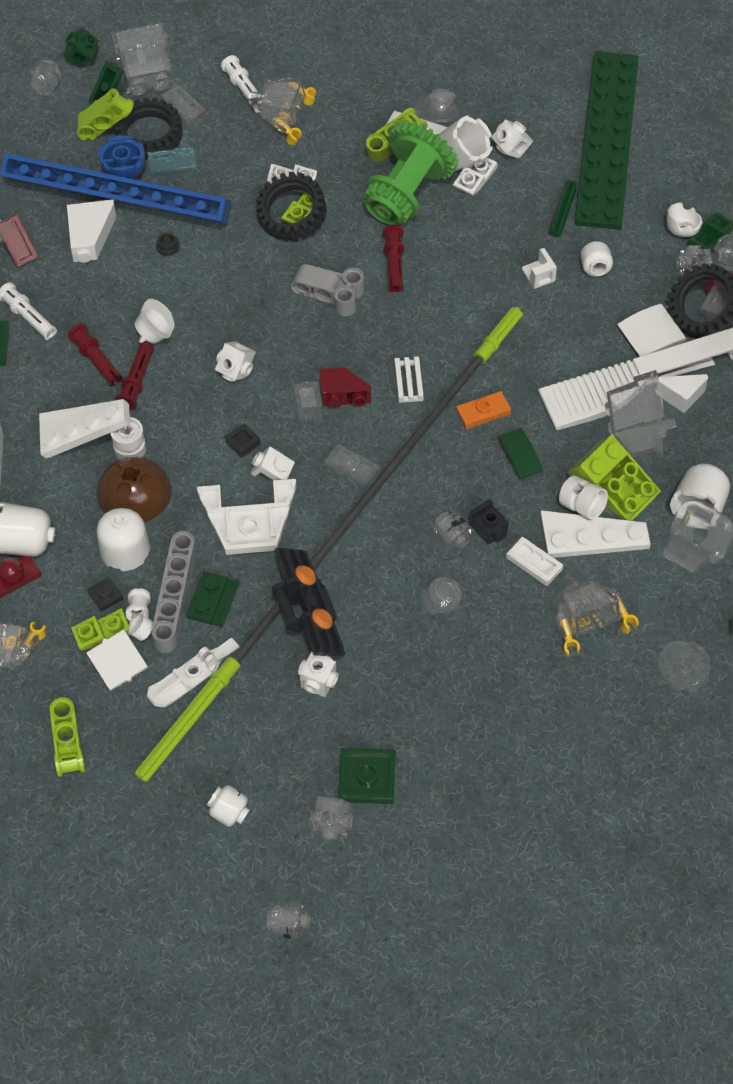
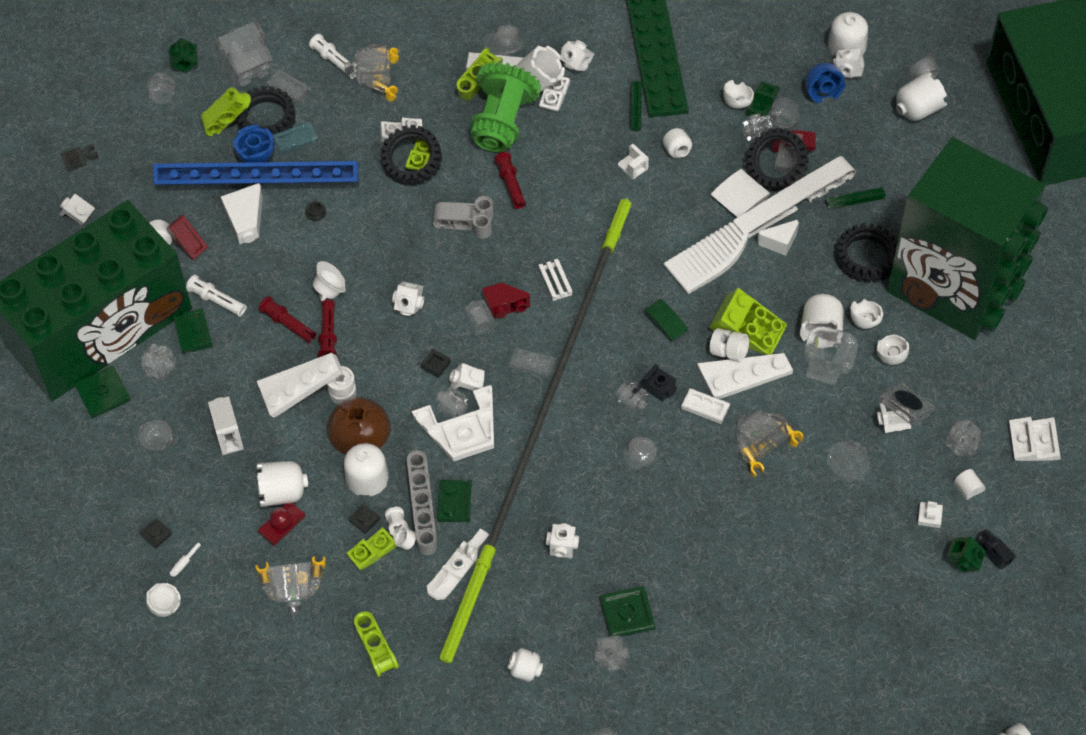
camera: 15 degrees left, 0 degrees up
white piece [87,630,148,691] -> none
dark green slope [88,61,124,104] -> none
black piece [271,548,345,656] -> none
orange plate [456,391,511,429] -> none
clear piece [605,370,677,460] -> none
none -> clear head [435,387,469,419]

